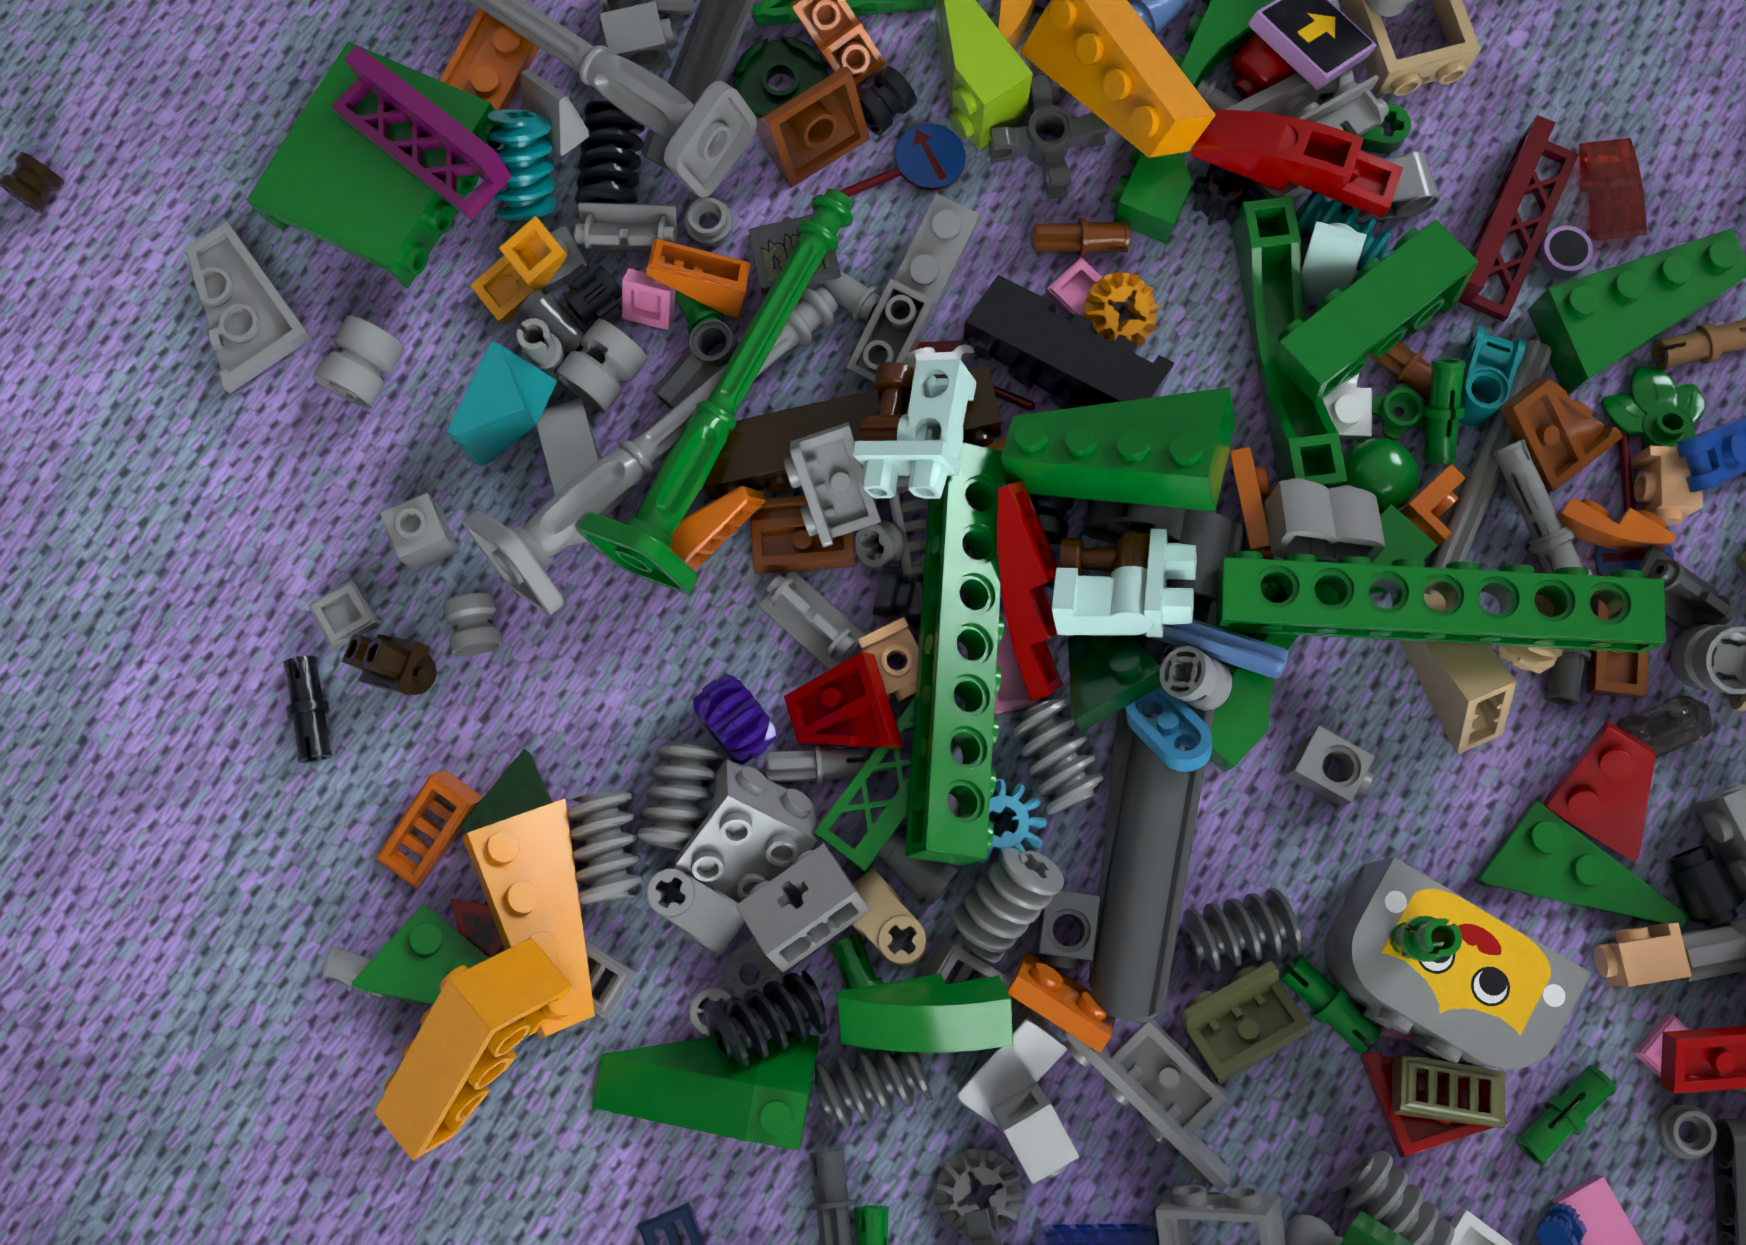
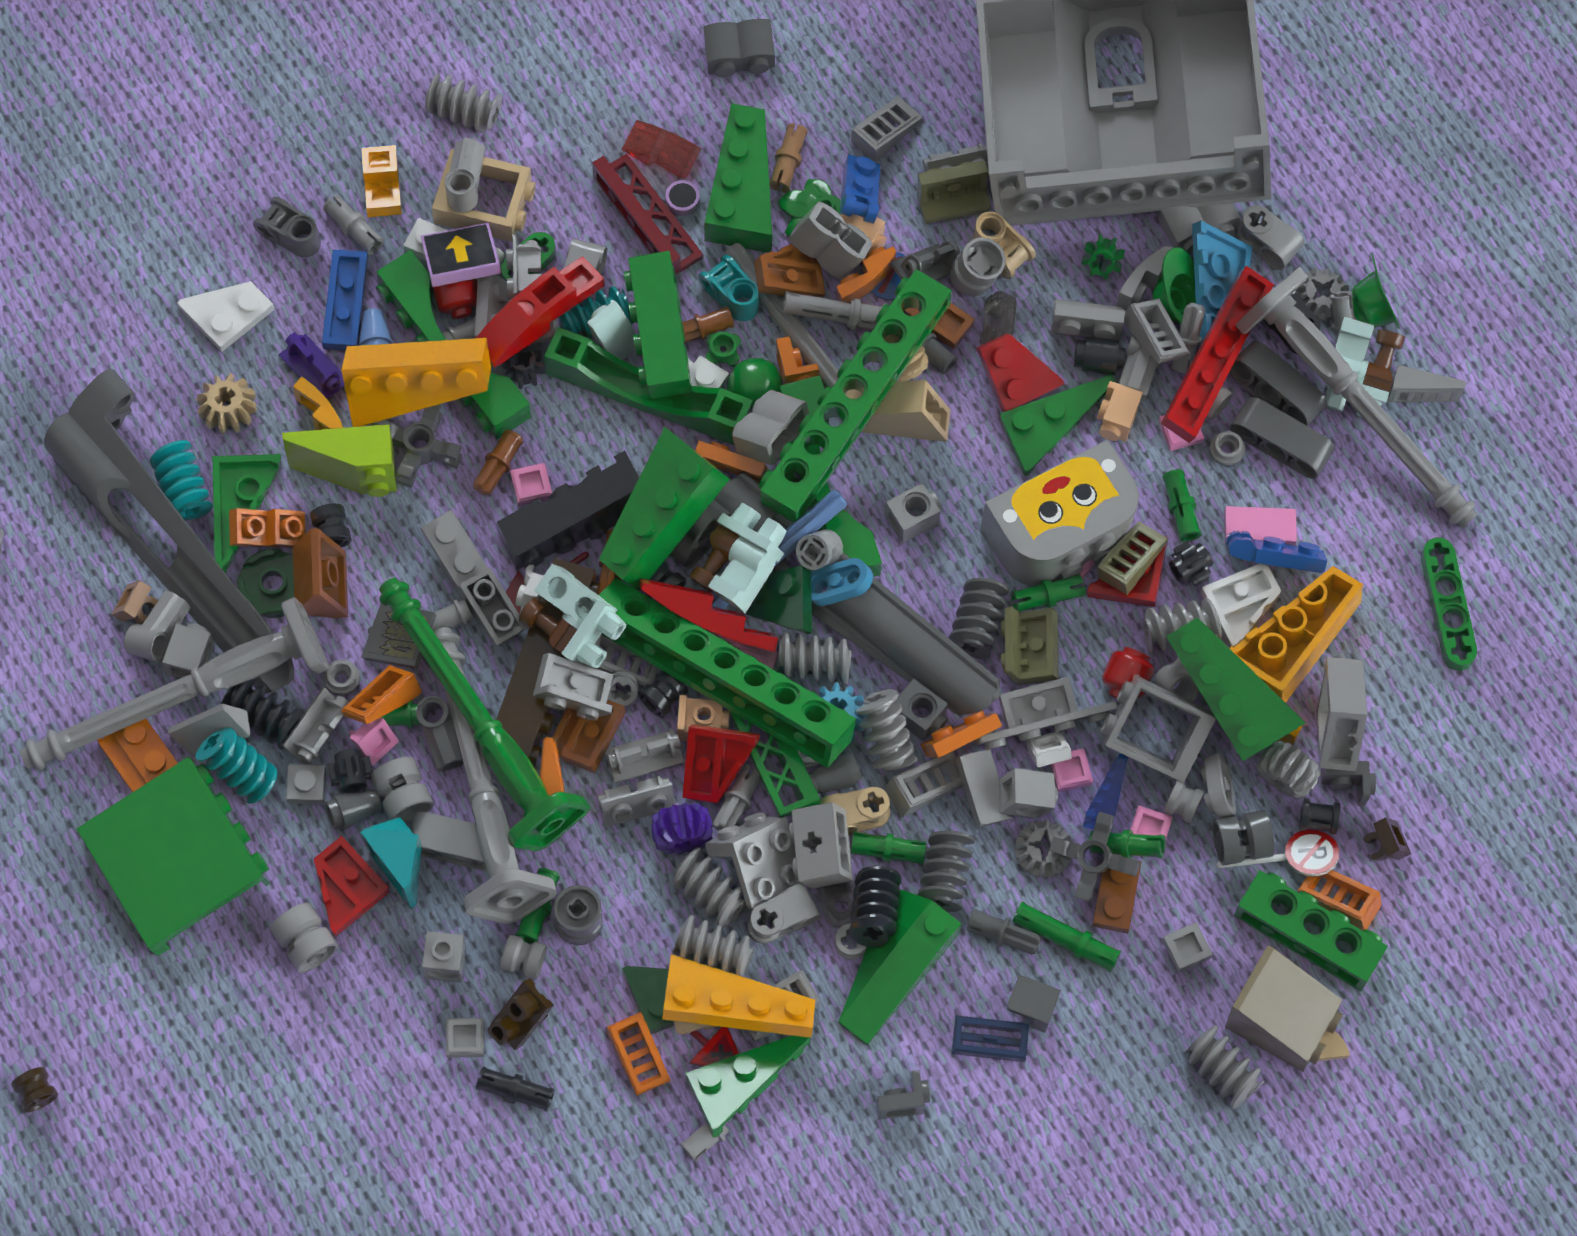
camera: 65 degrees left, 10 degrees down
light grey wing [186,221,312,394] -> none
magenta fence [331,45,512,220] -> none
light orange wedge [374,938,573,1161] -> none
light orange slope [470,216,568,325] -> none
light grey pin [517,318,564,381] -> none
green slope [836,973,1013,1053] -> none
blue piece [840,124,966,197] -> none
light orange gear [1084,271,1161,347] -> none
green pin [1390,916,1462,962] -> none
green pin [1422,358,1466,464] -> none
none -> red wing [314,835,390,937]
none -> green pin [515,868,560,944]
none -> dark grey wheel [554,885,603,946]
none -> light grey hinge [597,775,675,827]
none -> light grey brick [789,202,872,279]
none -> dark grey bracket [876,1070,930,1120]
none -> white tile [1026,731,1072,767]
none -> bright pink tile [1050,748,1093,792]
none -> red head [1102,647,1155,699]
none -> black gear [1169,540,1213,587]

